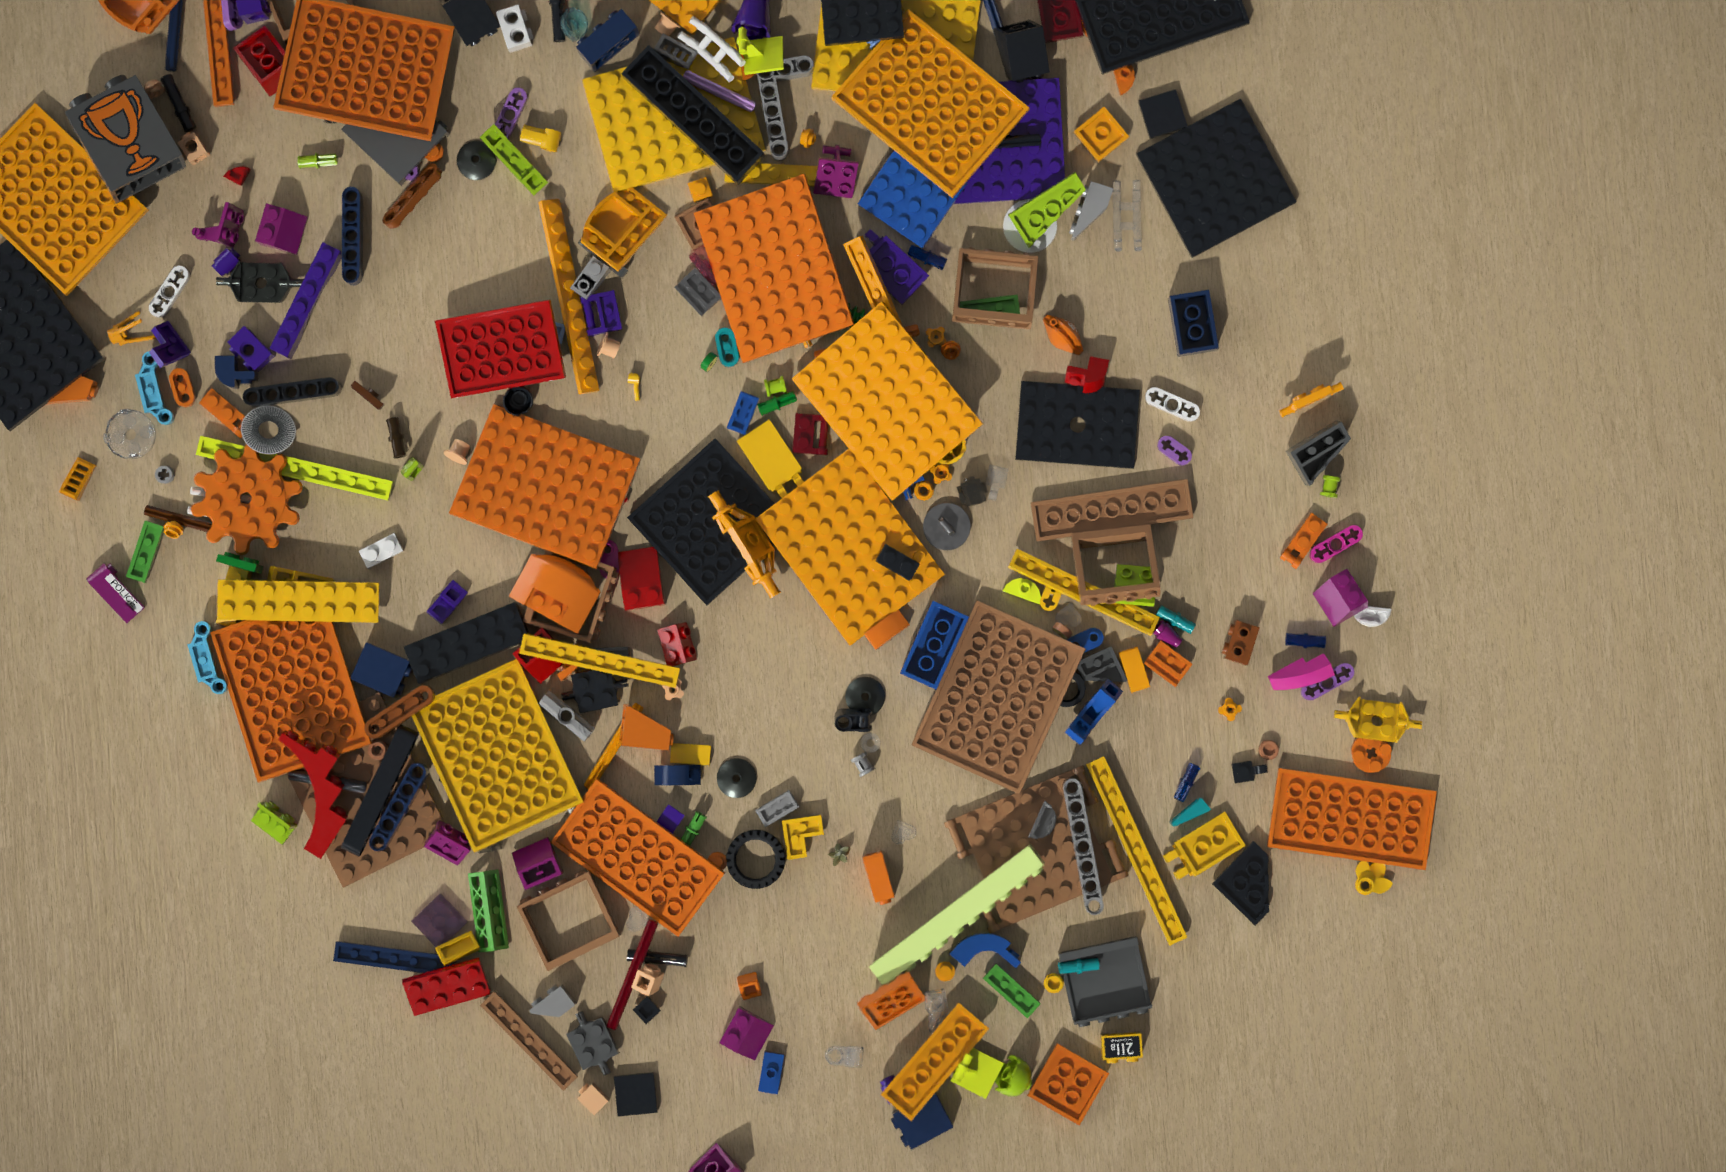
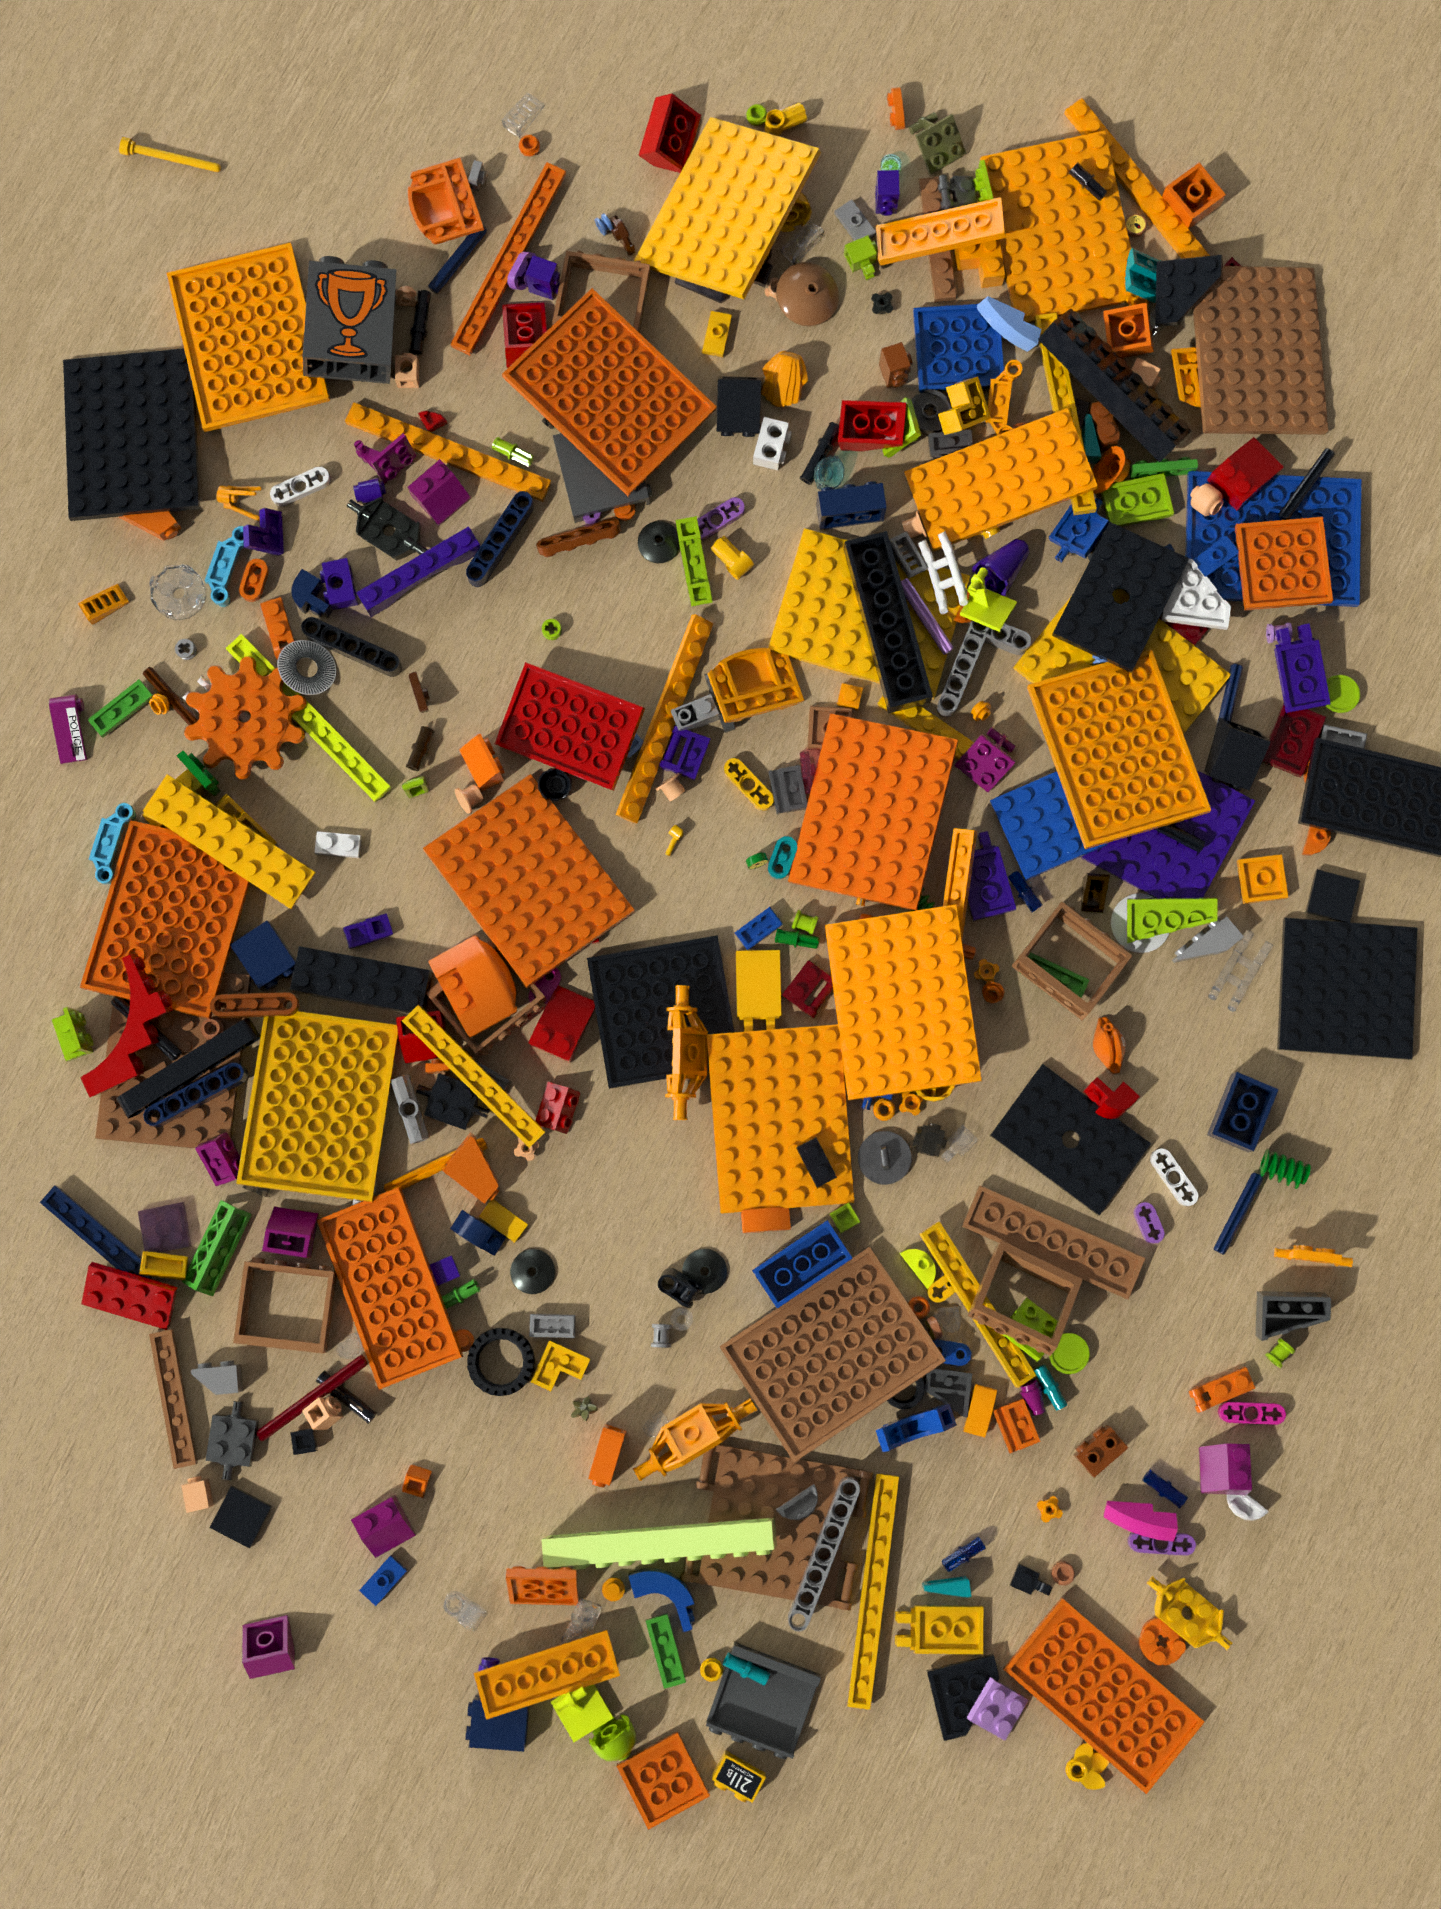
camera: 25 degrees right, 5 degrees down
none -> light orange plate [345,402,551,502]
none -> orange slope [459,733,505,792]
none -> lime bush [542,619,562,640]
none -> light orange plate [633,1398,757,1481]
none -> yellow beam [724,758,774,811]
none -> lime plate [829,1203,860,1233]
none -> orange plate [908,1296,930,1319]
none -> lavender plate [967,1677,1028,1740]
none -> lime piece [1049,1333,1090,1374]
none -> dark brown slope [1081,873,1110,913]
none -> dark blue axle [1214,1173,1264,1255]
none -> green piece [1260,1149,1311,1189]

